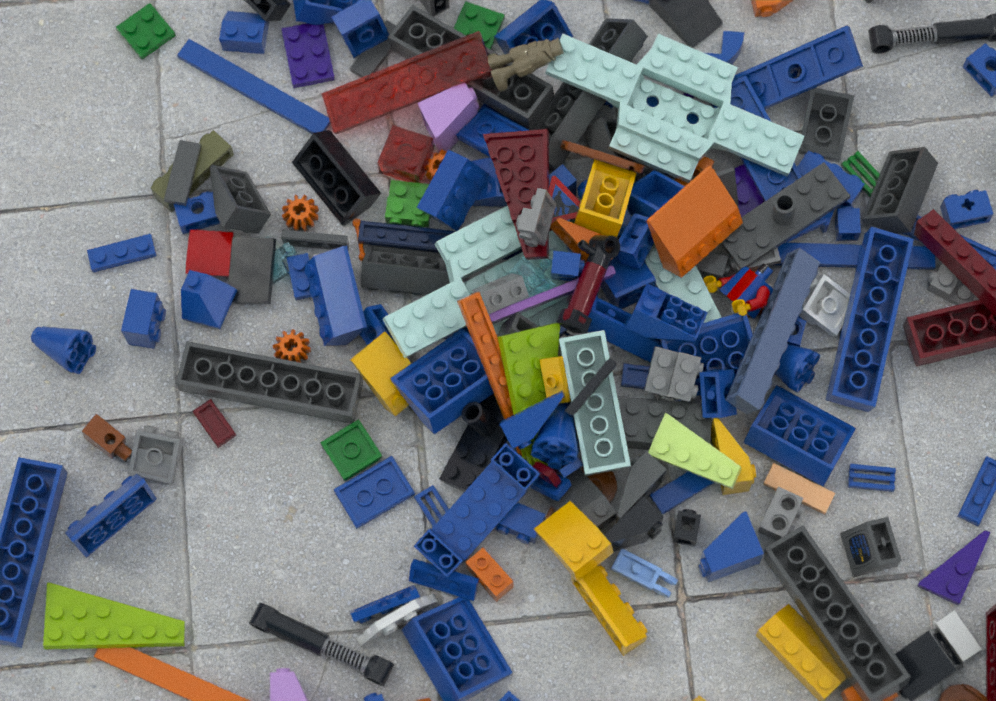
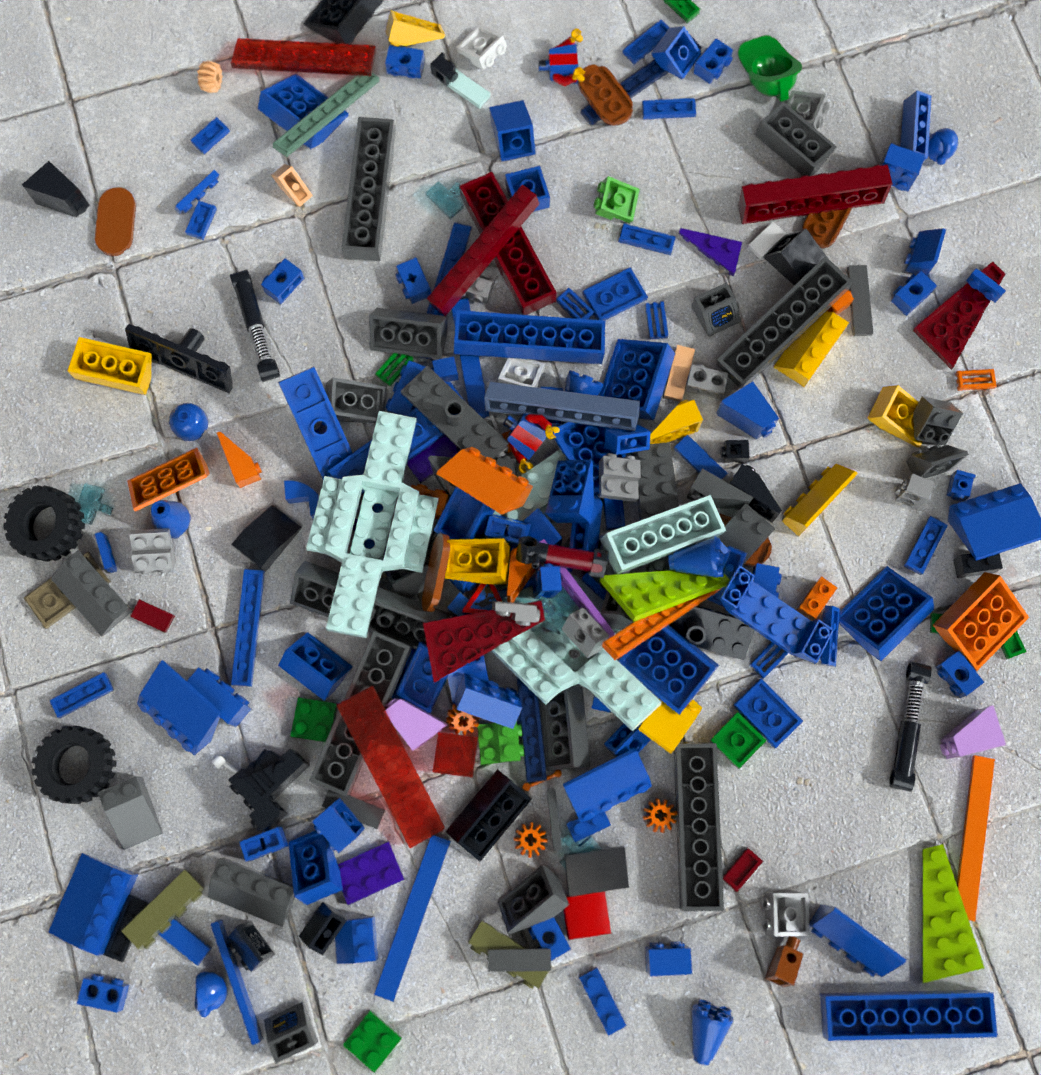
camera: 105 degrees left, 5 degrees up
blue slope [181,270,237,329] -> none
blue wing [350,585,420,624] -> none
white wing [356,594,438,646] -> none
dark tan piece [488,38,564,92] -> none
blue slope [500,390,565,449] -> none
dark red tile [533,461,561,487] -> none
yellow slope [534,501,613,581] -> none
yellow plate [539,356,571,403] -> none
black tile [565,358,616,417] -> none
light blue hinge [611,548,678,598] -> none
yellowish green wing [648,412,742,489] -> none
none -> blue tile [556,288,594,319]
none -> blue tile [582,267,648,321]

